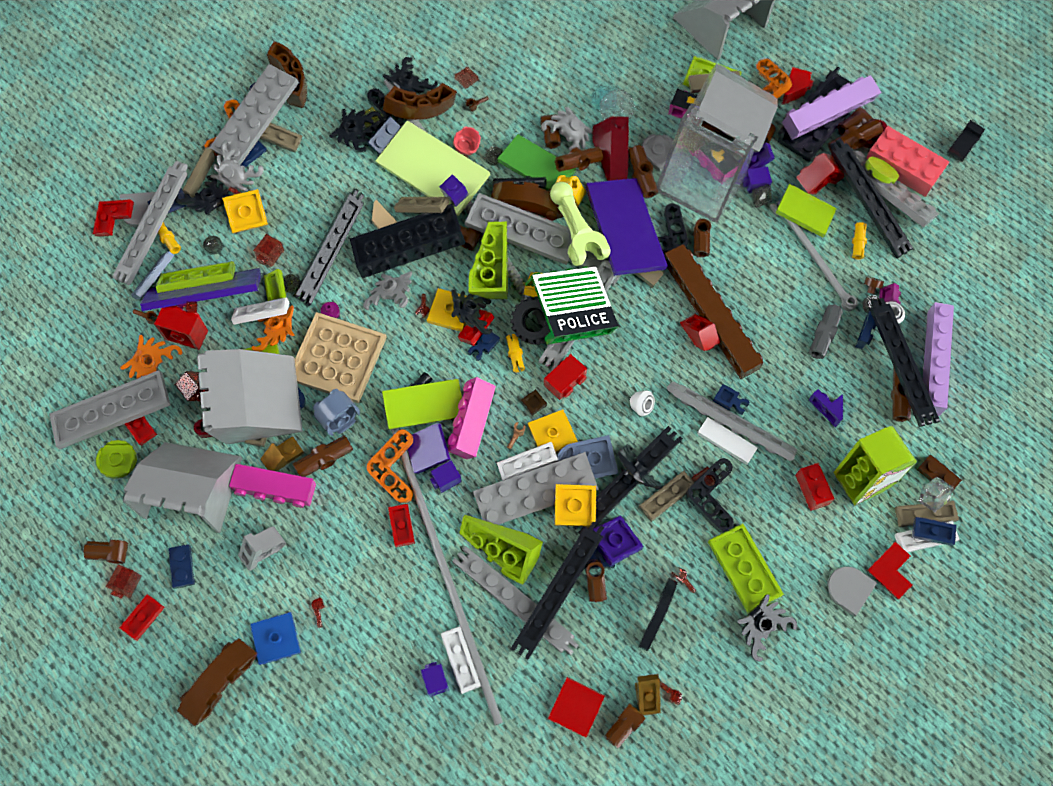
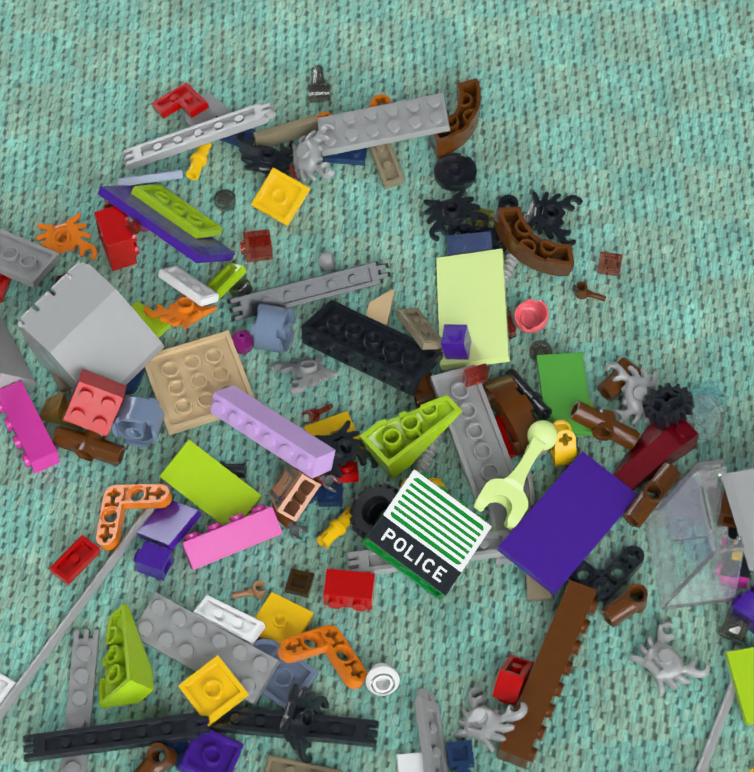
camera: 55 degrees right, 10 degrees down
none -> brick [63,369,126,436]
none -> lavender brick [210,385,336,478]
none -> sand blue brick [250,304,296,353]
none -> torso [270,466,341,540]
none -> orange beam [277,625,367,689]
none -> clear smoke pin [308,65,331,103]
none -> light grey hinge [318,252,335,270]
none -> black tile [434,153,477,192]
none -> light grey animal [453,686,528,752]
none -> clear red tile [462,363,489,387]
none -> light grey animal [630,621,710,695]
none -> black gear [642,383,695,427]

